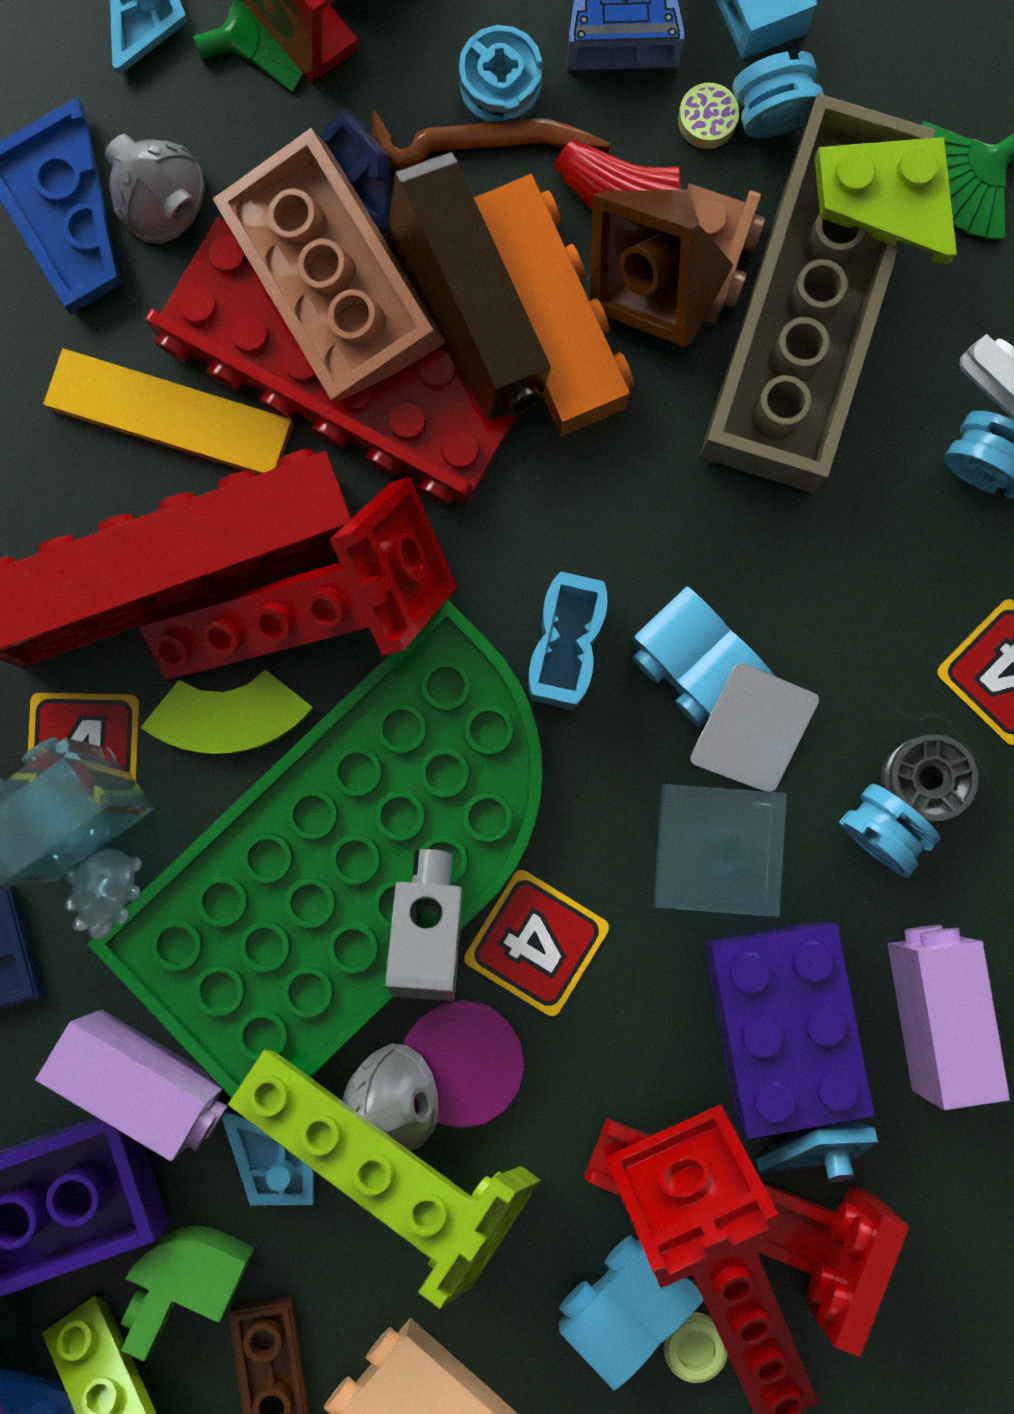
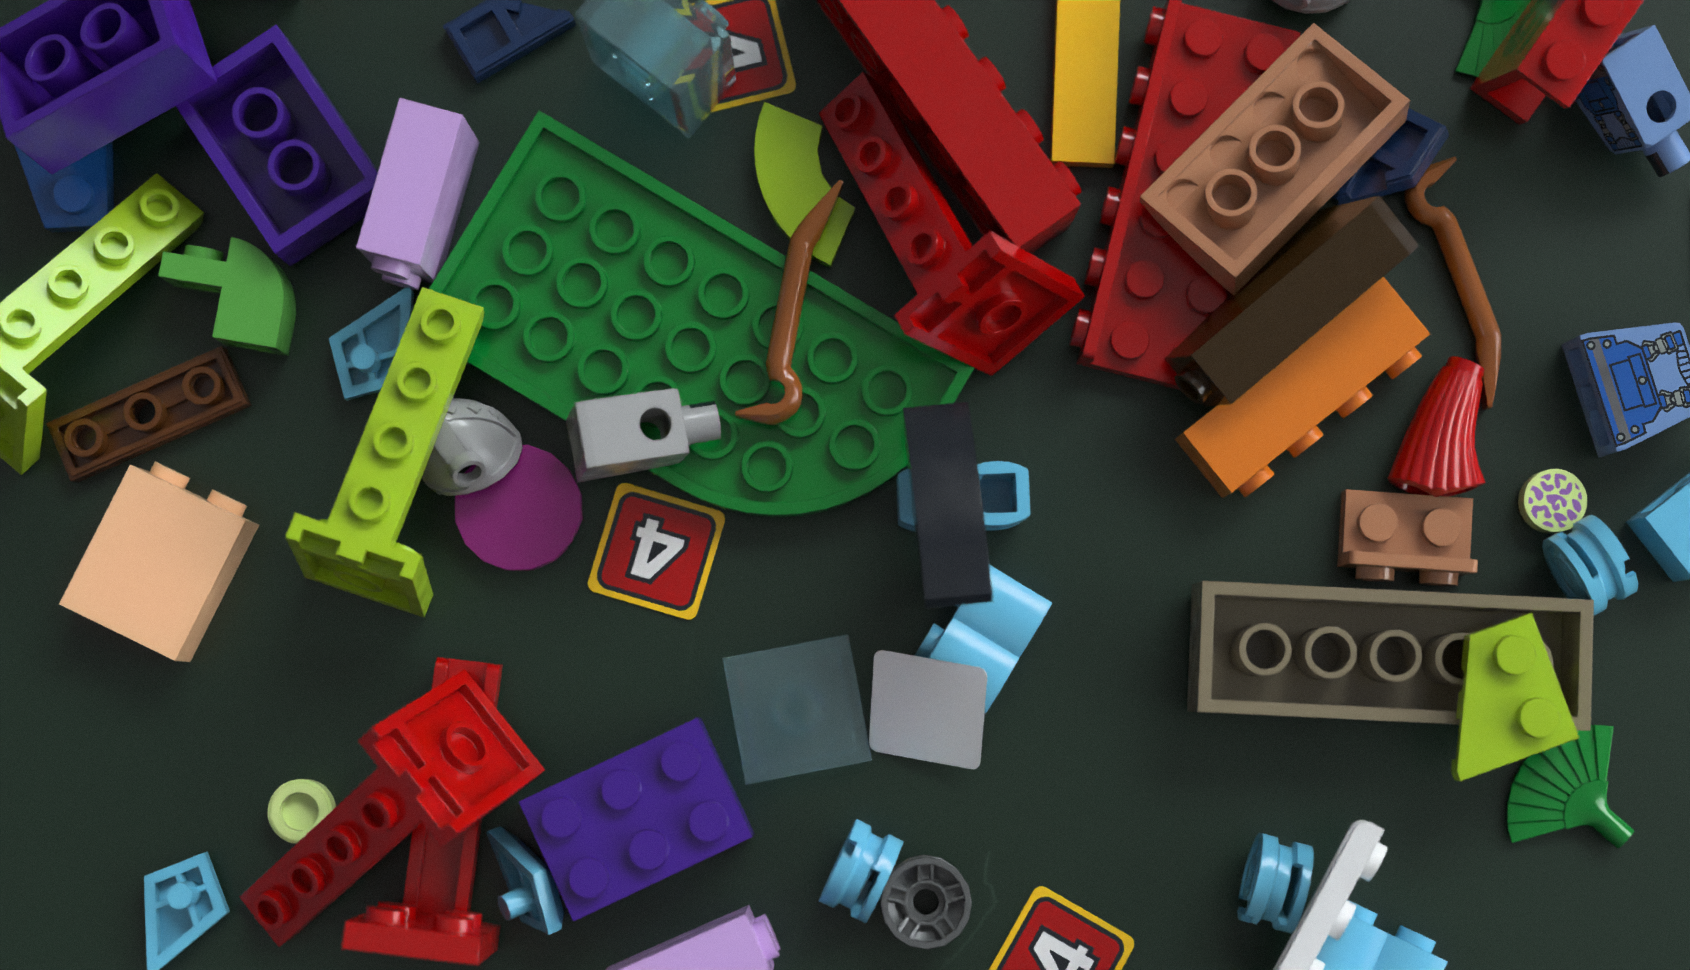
camera: 70 degrees right, 0 degrees up
clear piece [64,849,142,940] -> none
medium azure wheel [459,25,543,123] -> none
medium azure brick [558,1235,703,1391] -> none
reddish brown slope [590,189,733,347] -> none
none -> dark orange piece [735,180,844,425]
none -> black slope [903,402,993,608]

